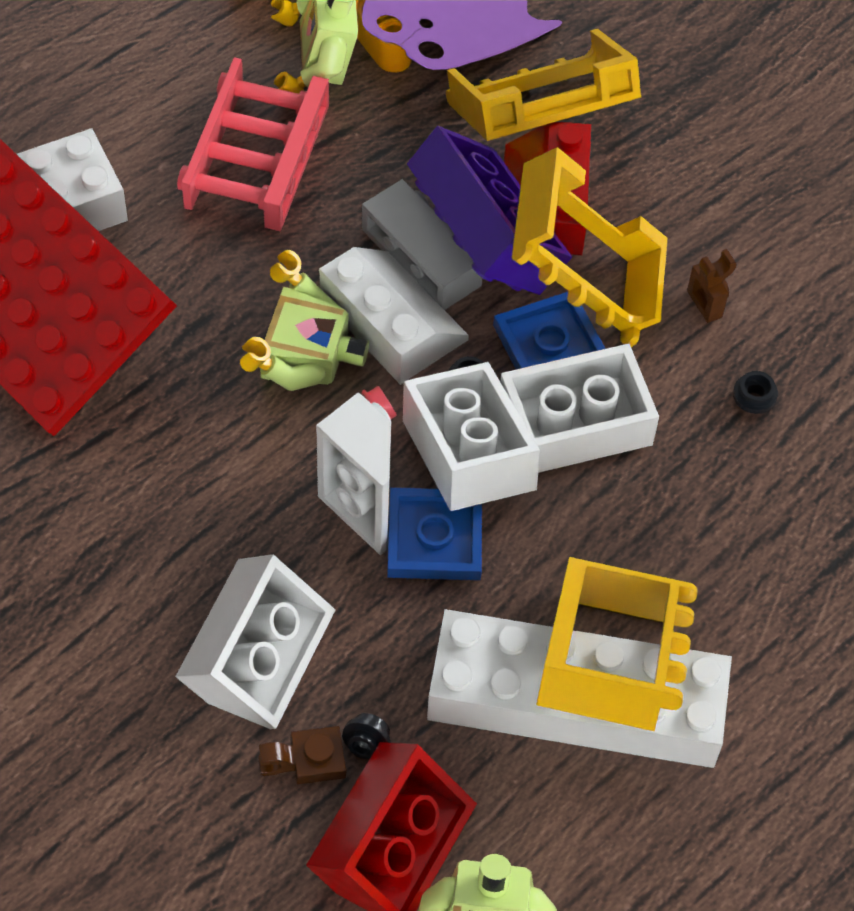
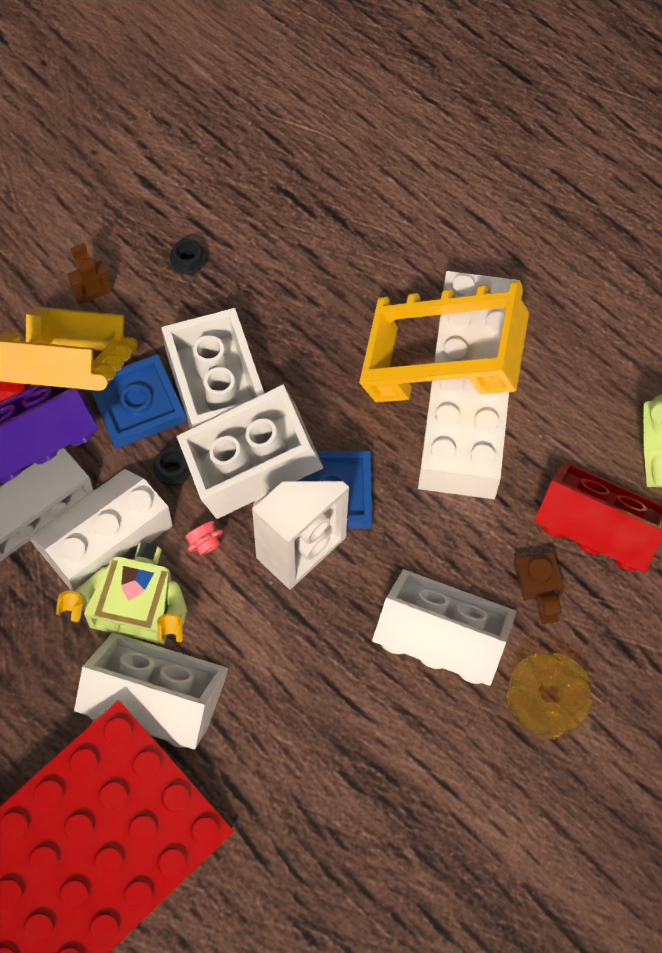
camera: 90 degrees left, 5 degrees up
black plate [342,713,390,759] -> none
none -> white slope [74,632,229,750]
none -> clear yellow plate [506,653,592,740]

